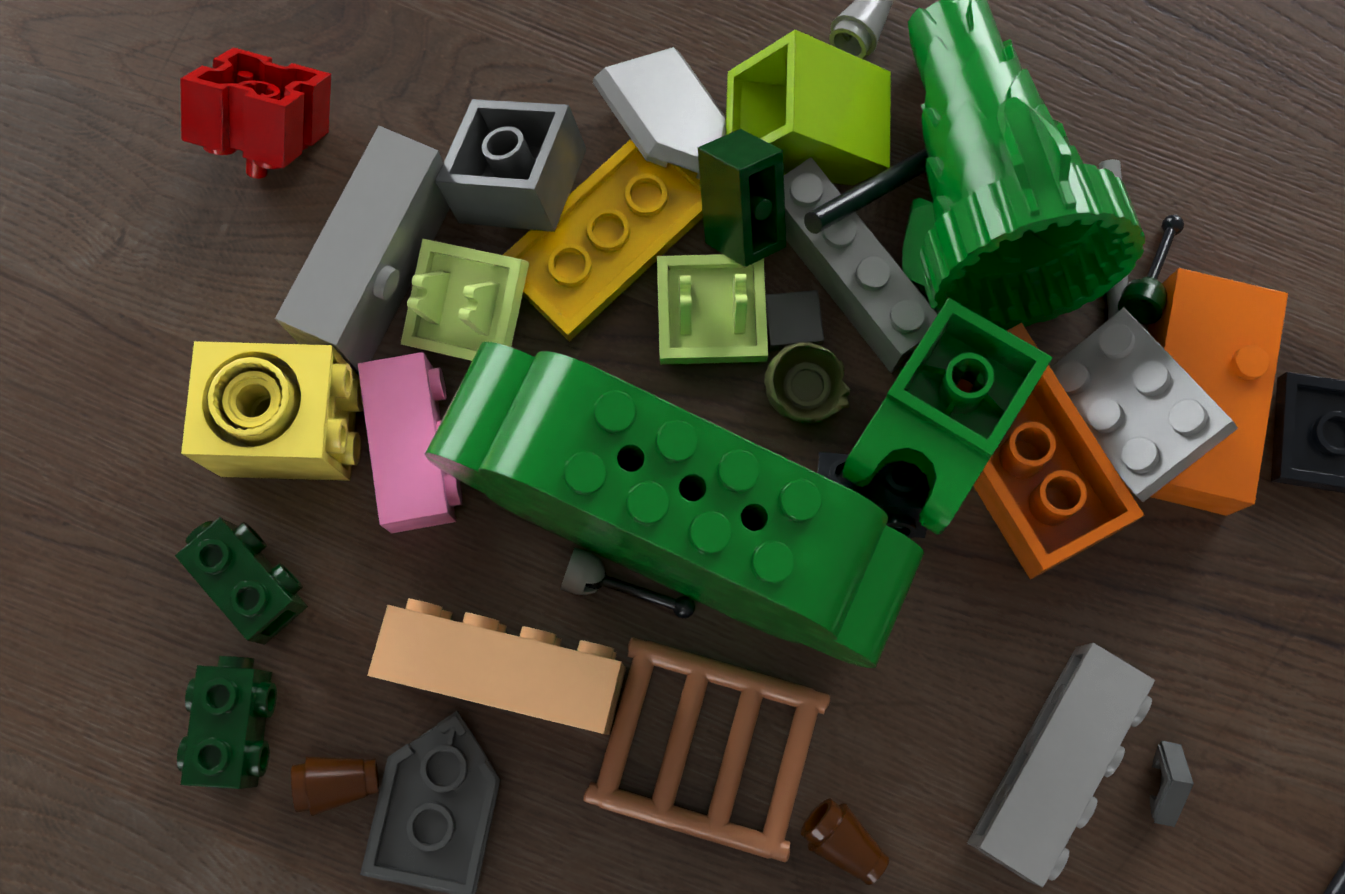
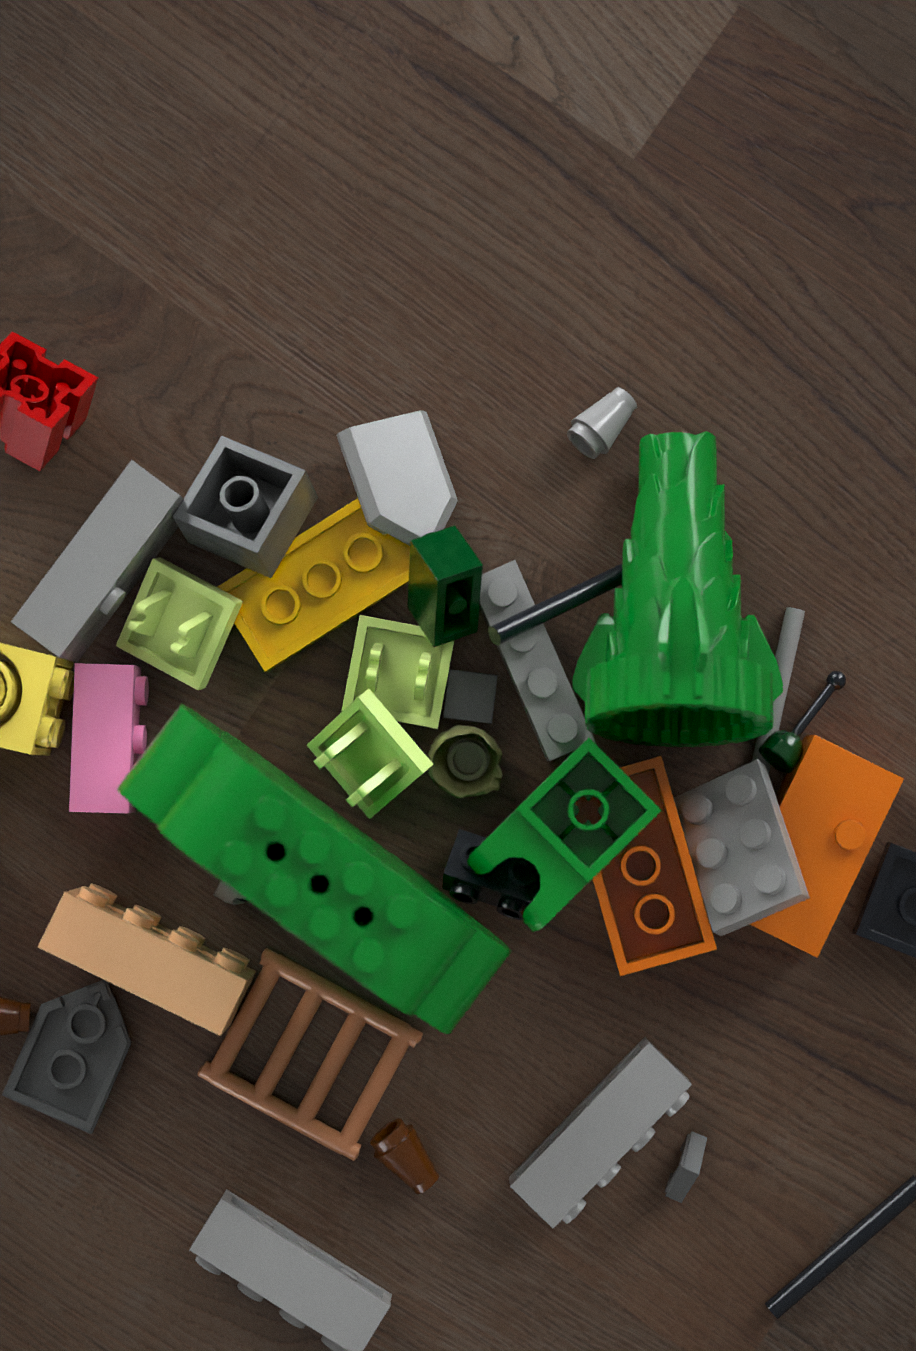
camera: 10 degrees right, 10 degrees up
lime slope [725,30,891,185] -> none
none -> yellowish green plate [307,689,433,819]

